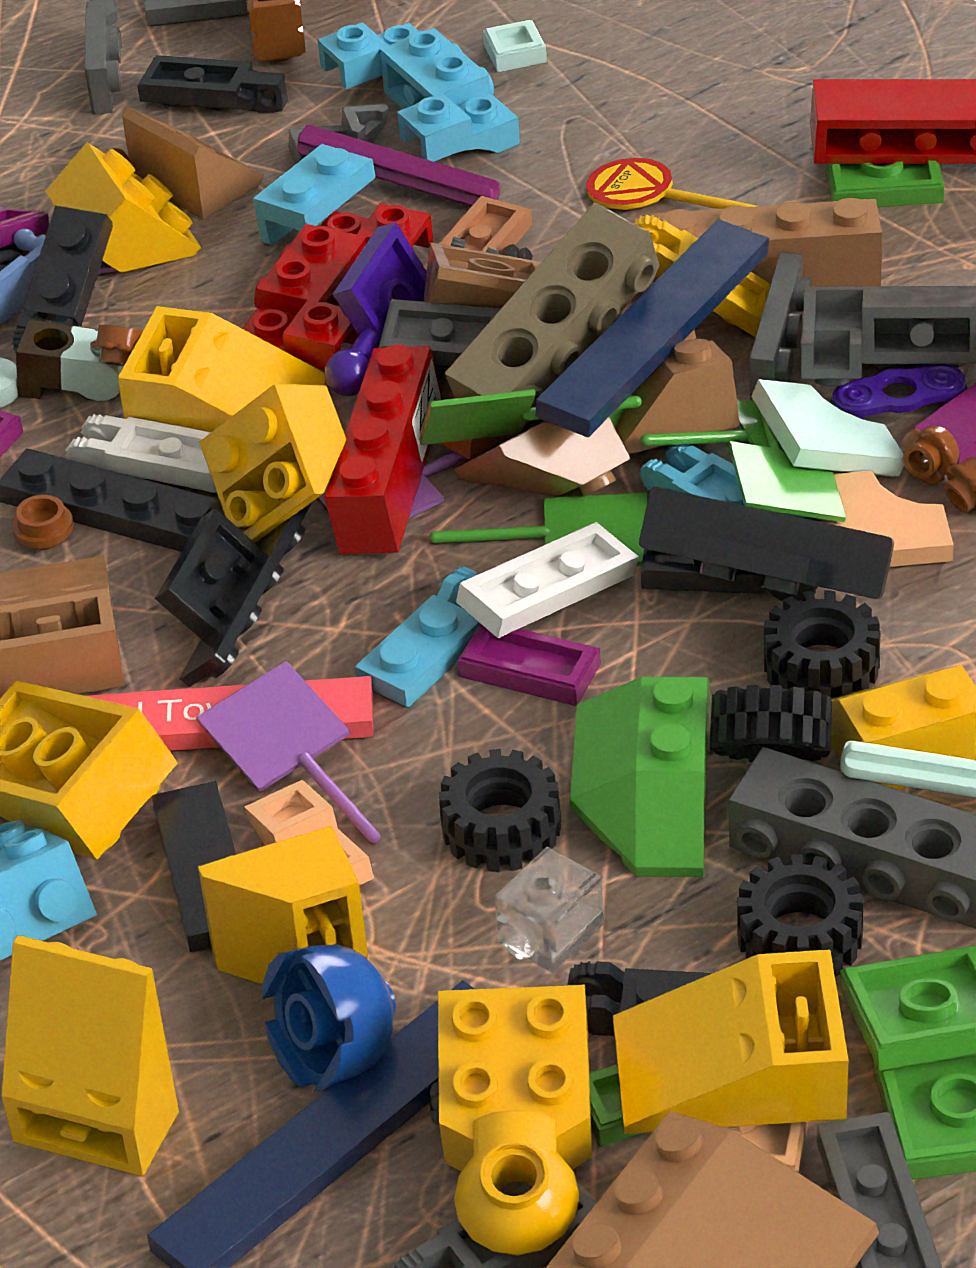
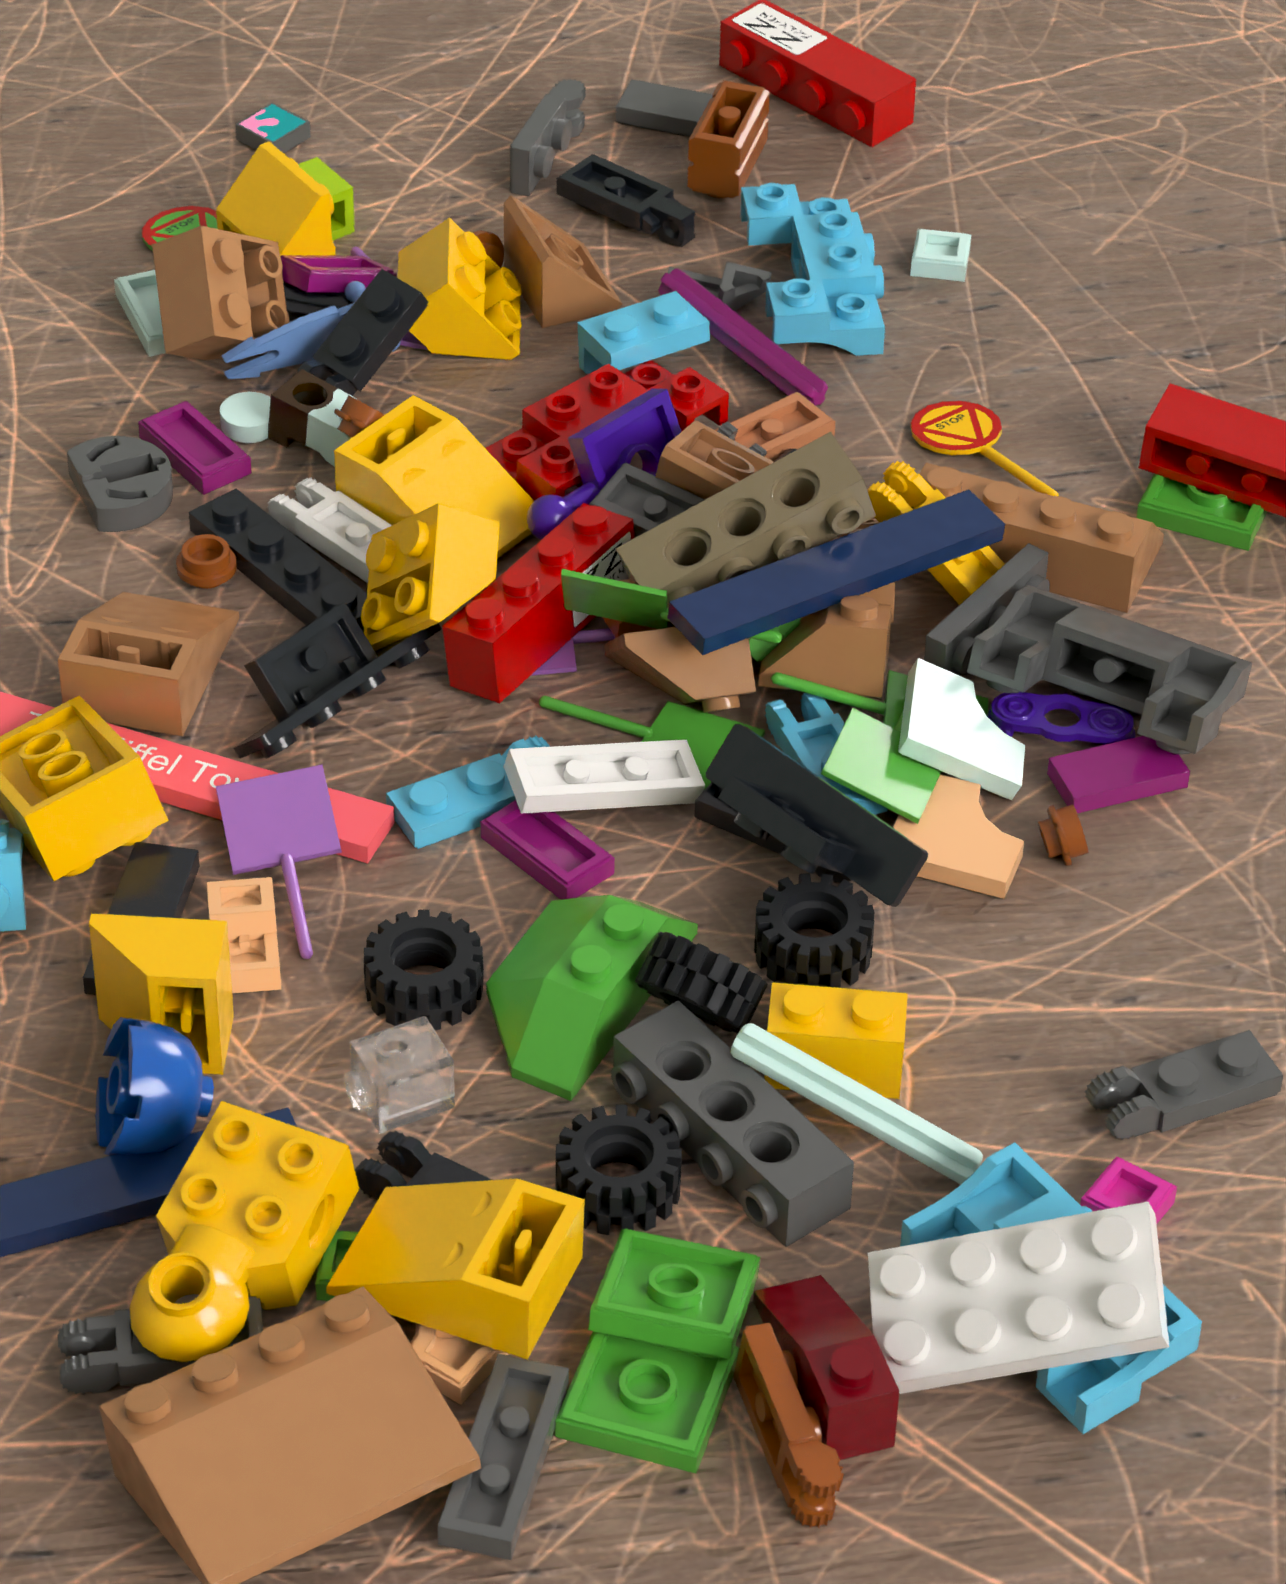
camera: 20 degrees right, 0 degrees up
dark orange plate [902,425,959,484] -> none

